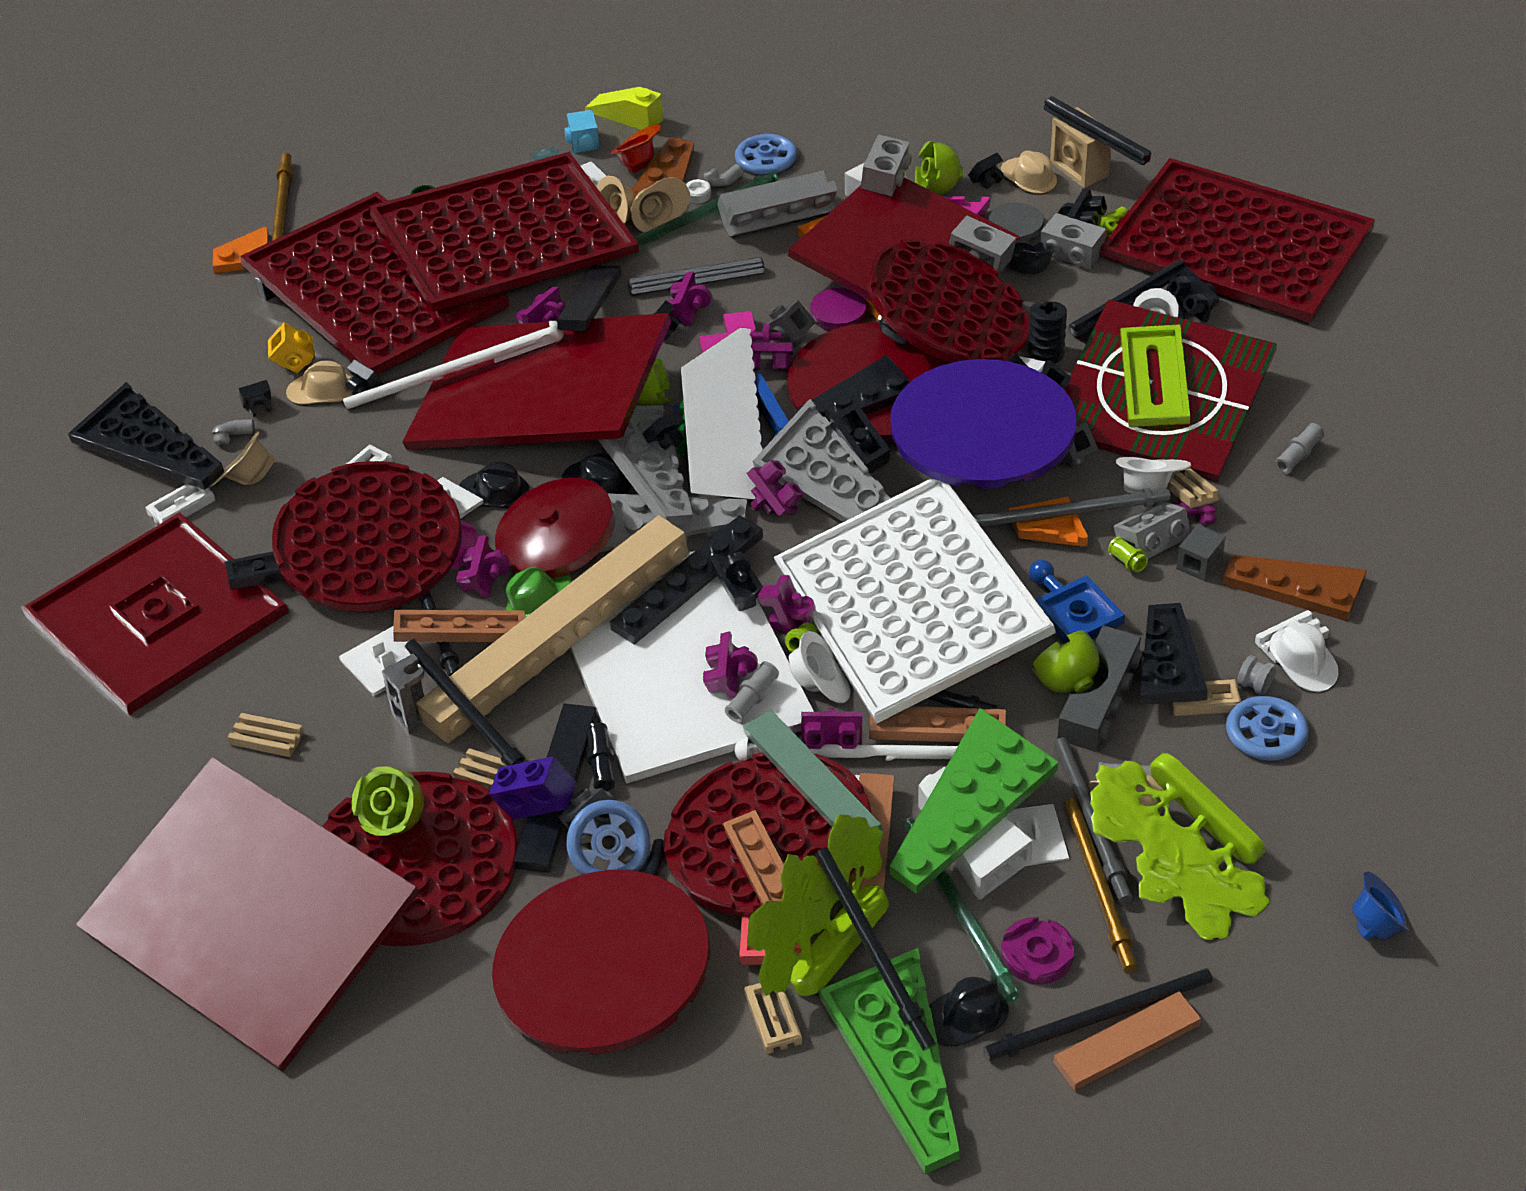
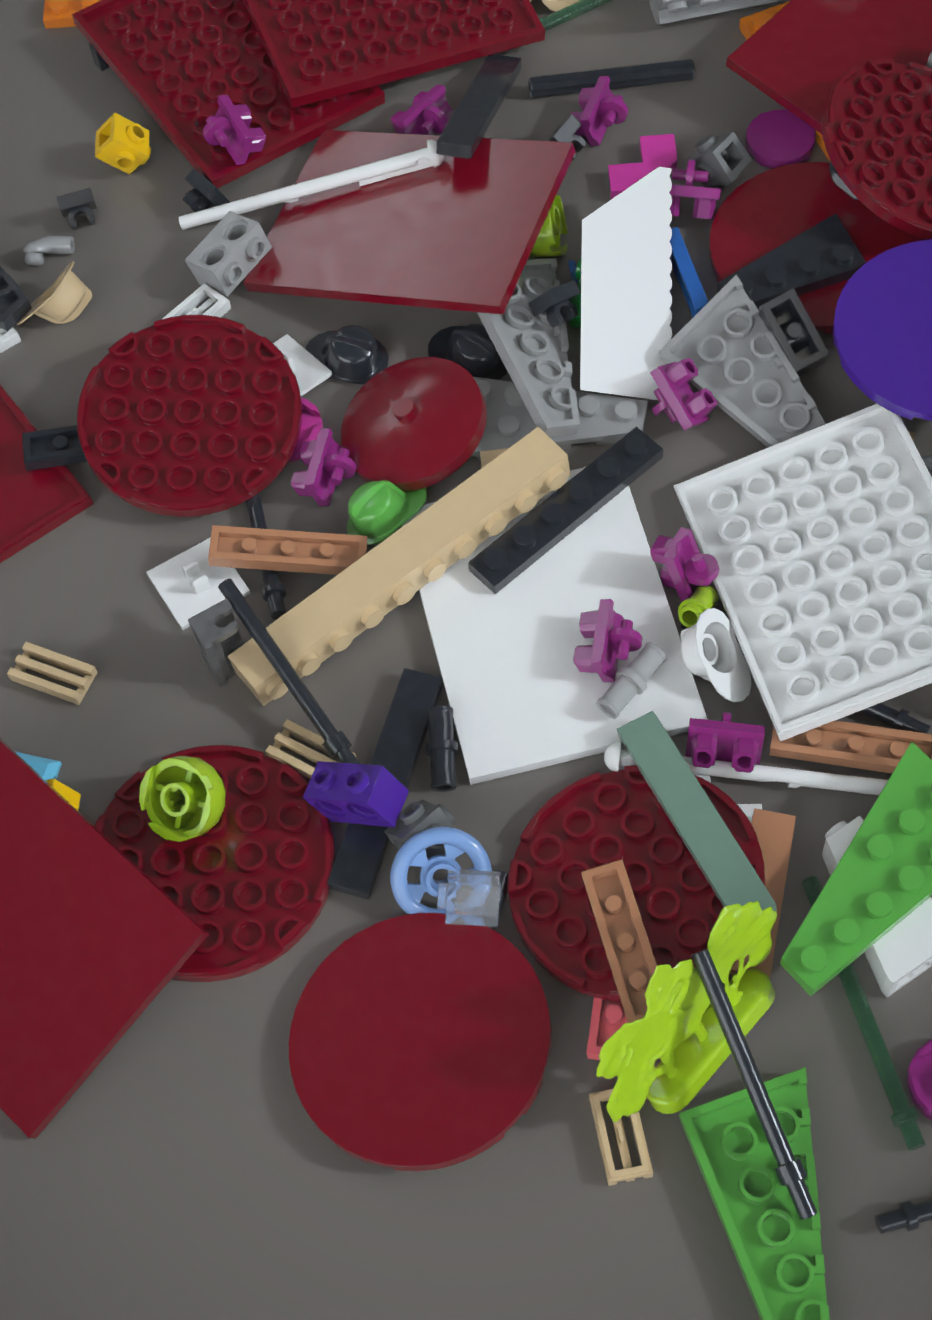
camera: 10 degrees right, 15 degrees up
tan piece [286,360,353,404] -> none
black hips [711,551,763,611] -> none
black piece [929,976,1009,1046] -> none
none -> light grey brick [185,211,272,297]
none -> magenta hips [203,95,266,165]
none -> clear brick [437,869,501,927]

